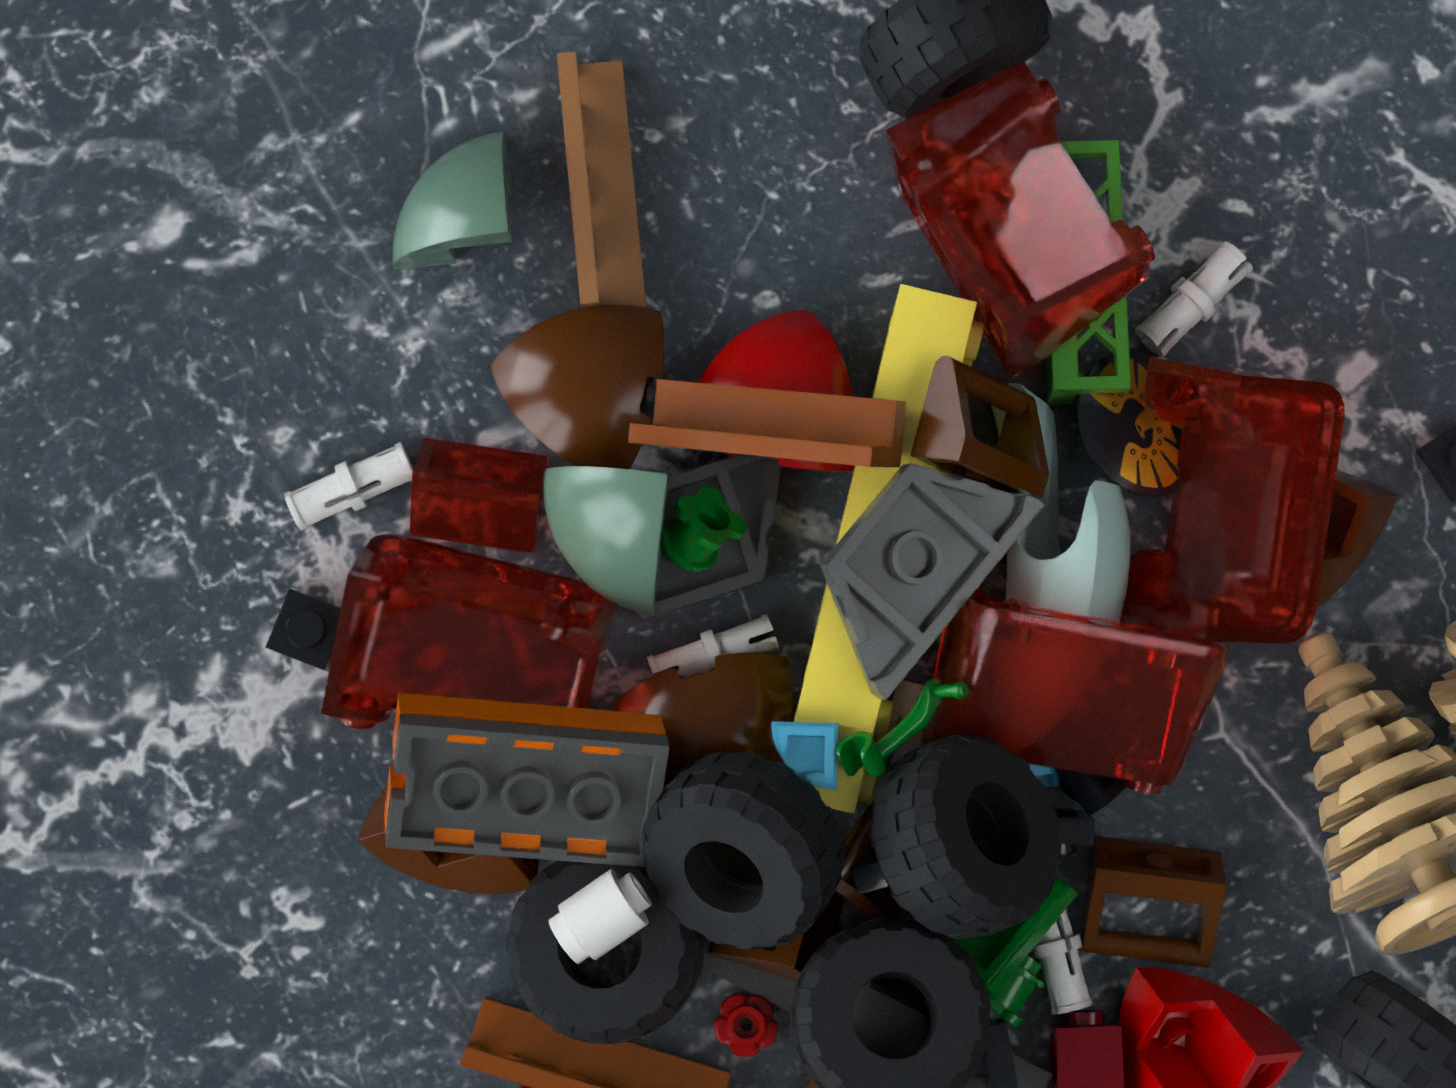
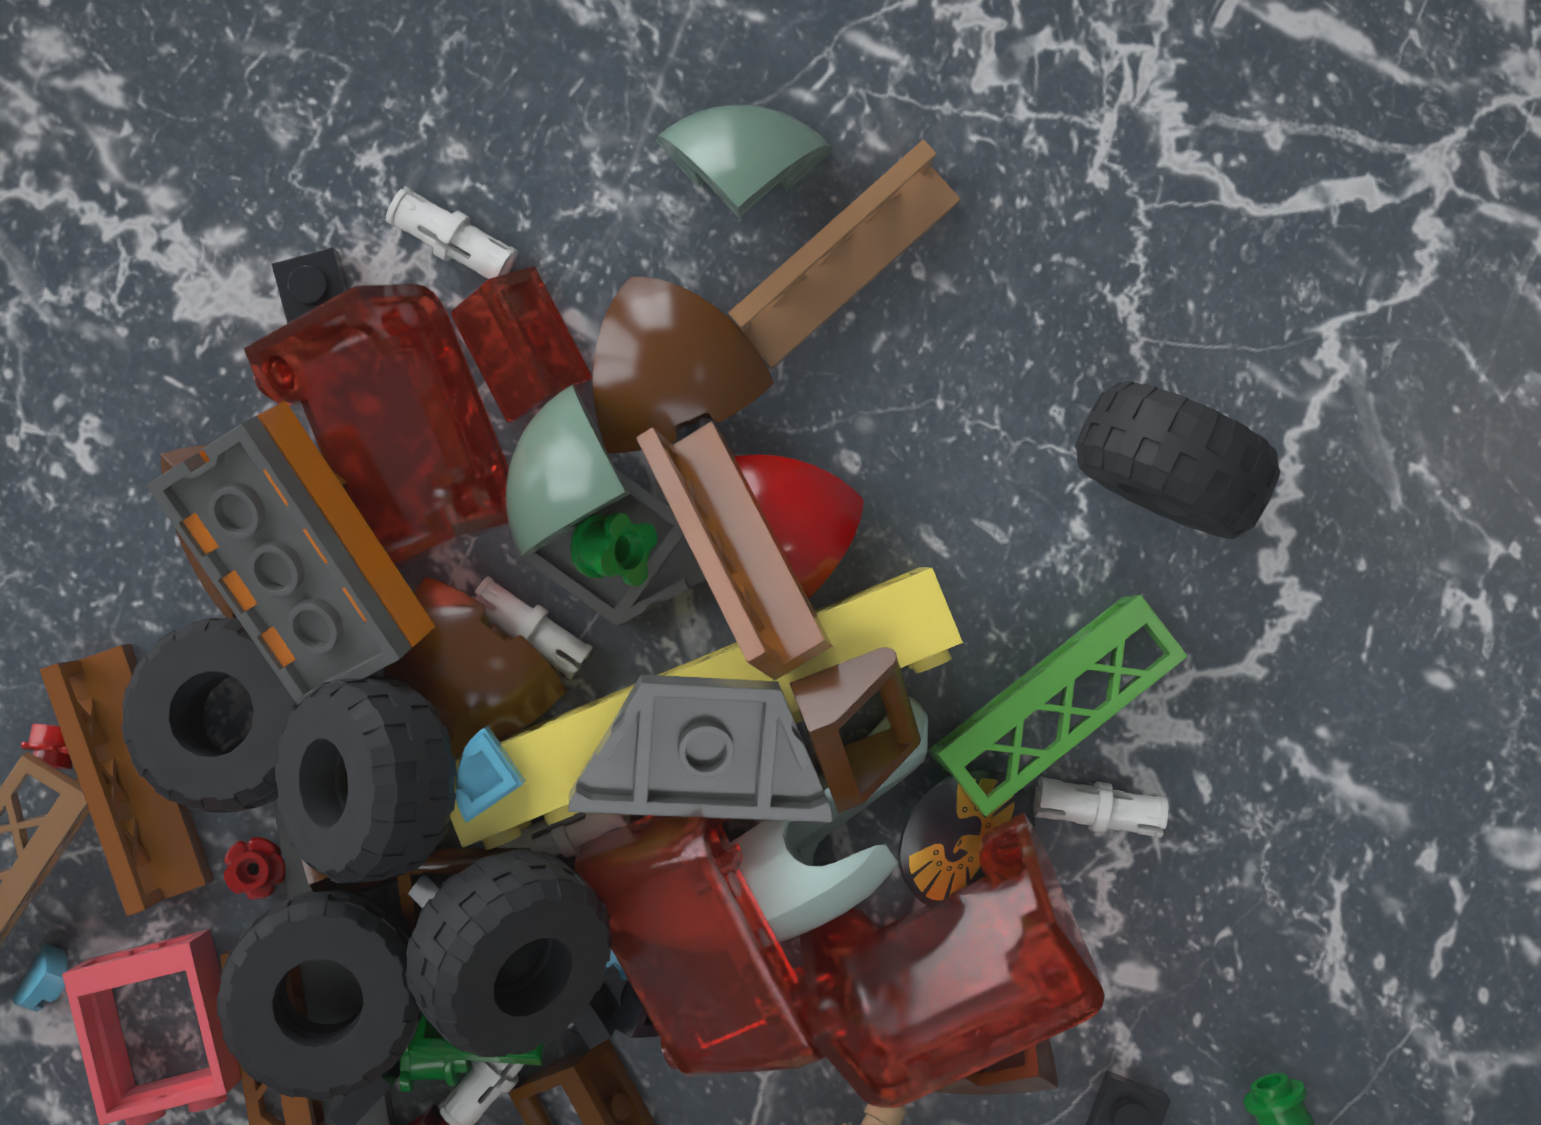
camera: 50 degrees right, 5 degrees up
white brick [548,869,652,964] -> none
green piece [835,677,968,776] -> none
clear red windscreen [886,61,1155,378] -> none

